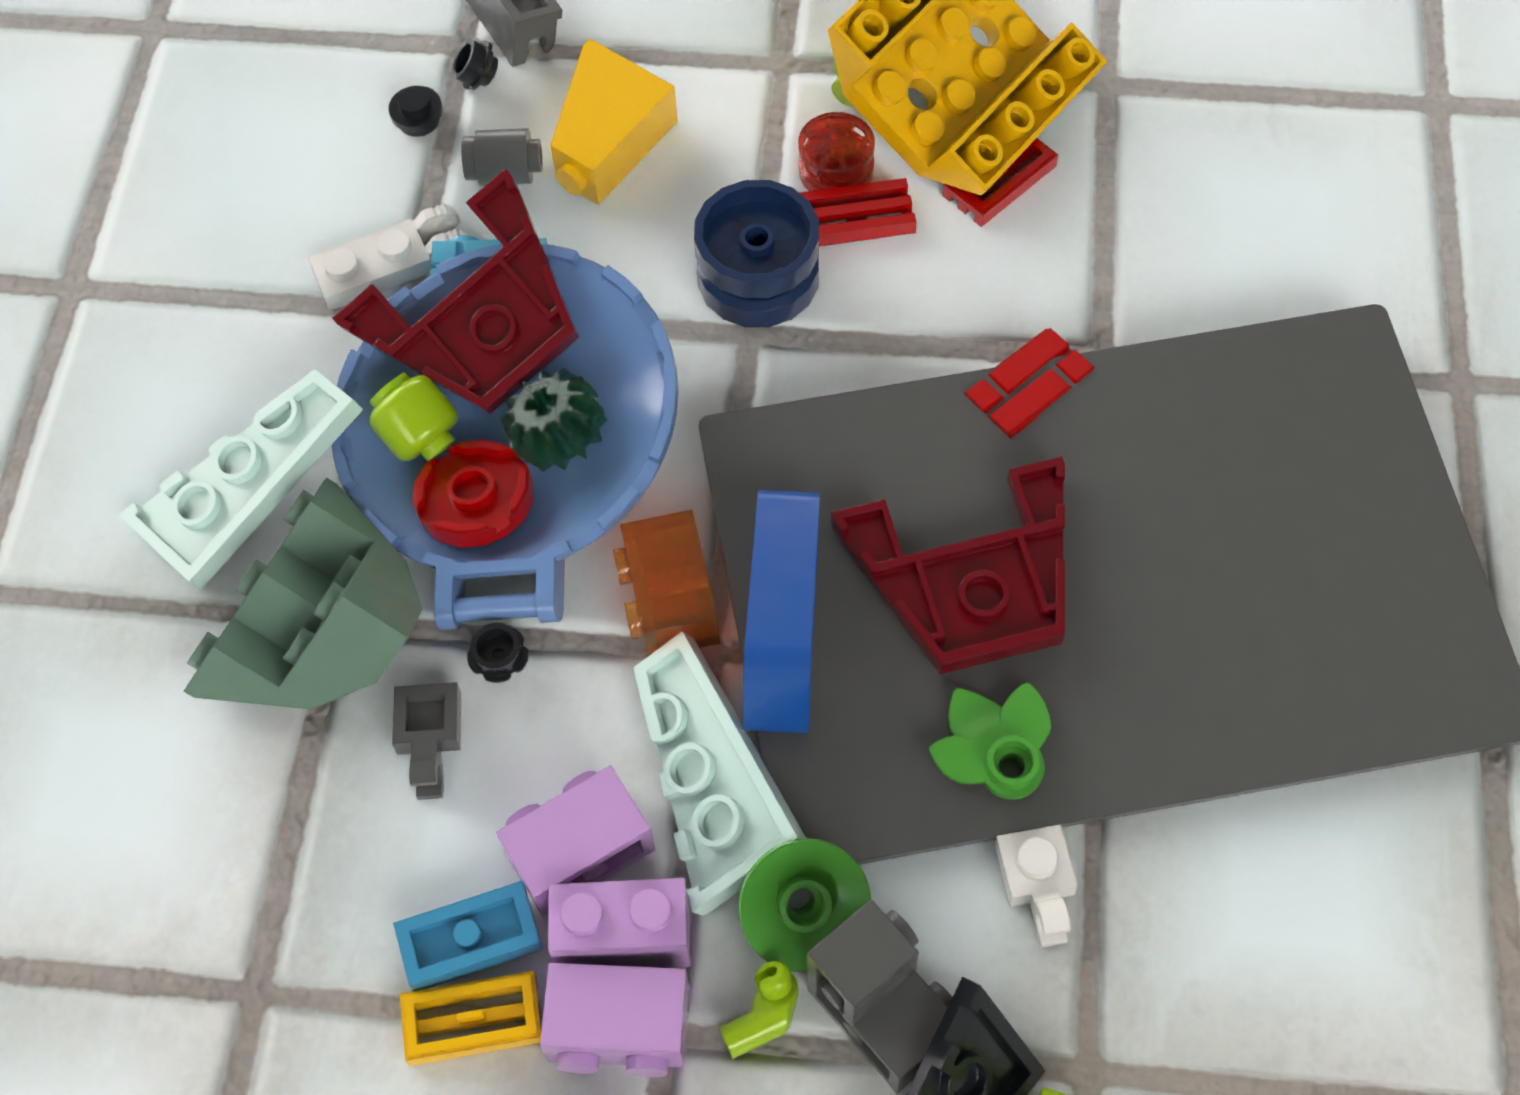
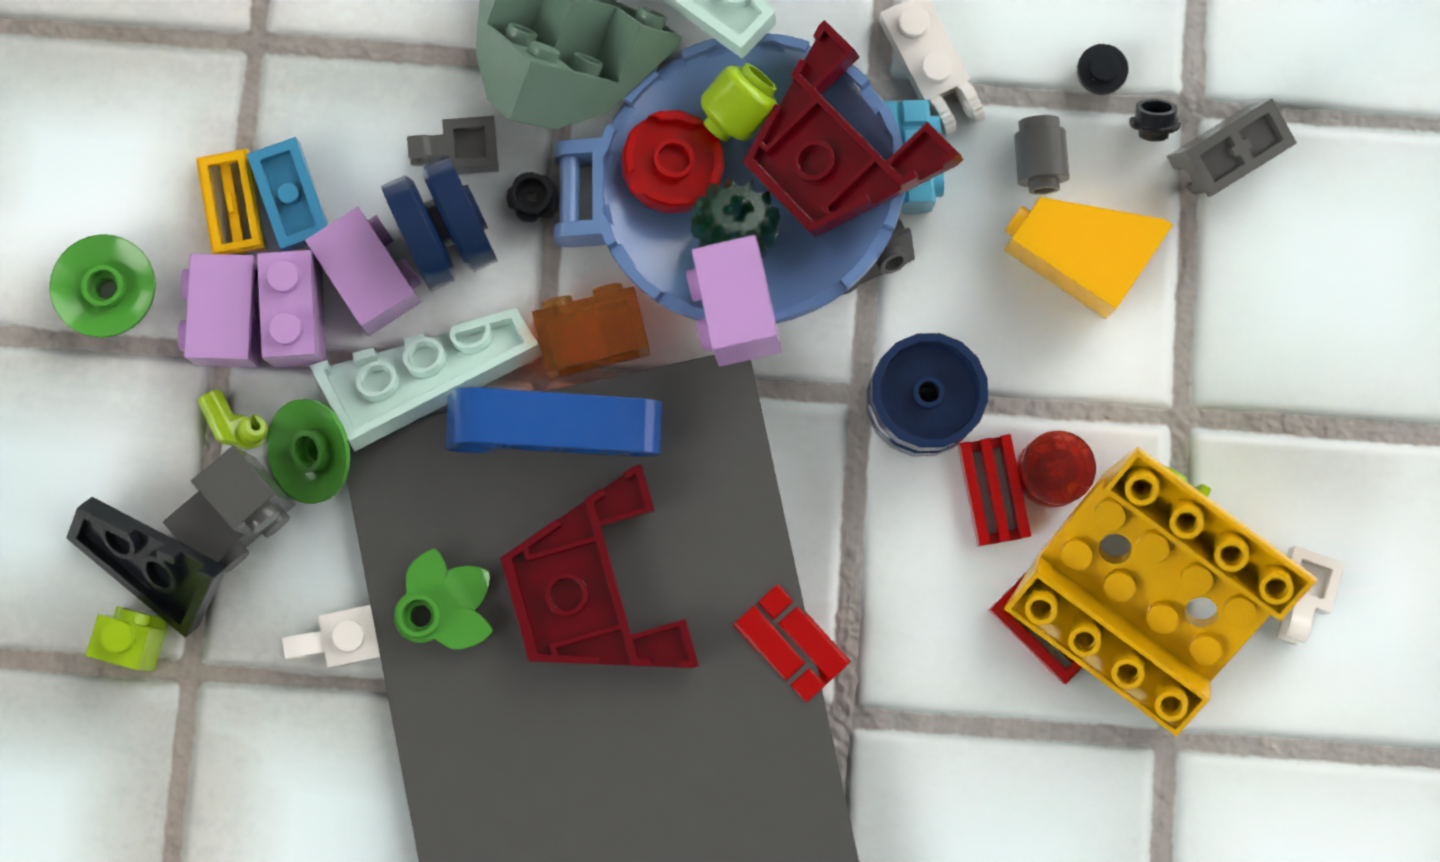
camera: 80 degrees right, 20 degrees up
none -> dark blue wheel [381,156,498,292]
none -> lavender brick [686,235,782,367]

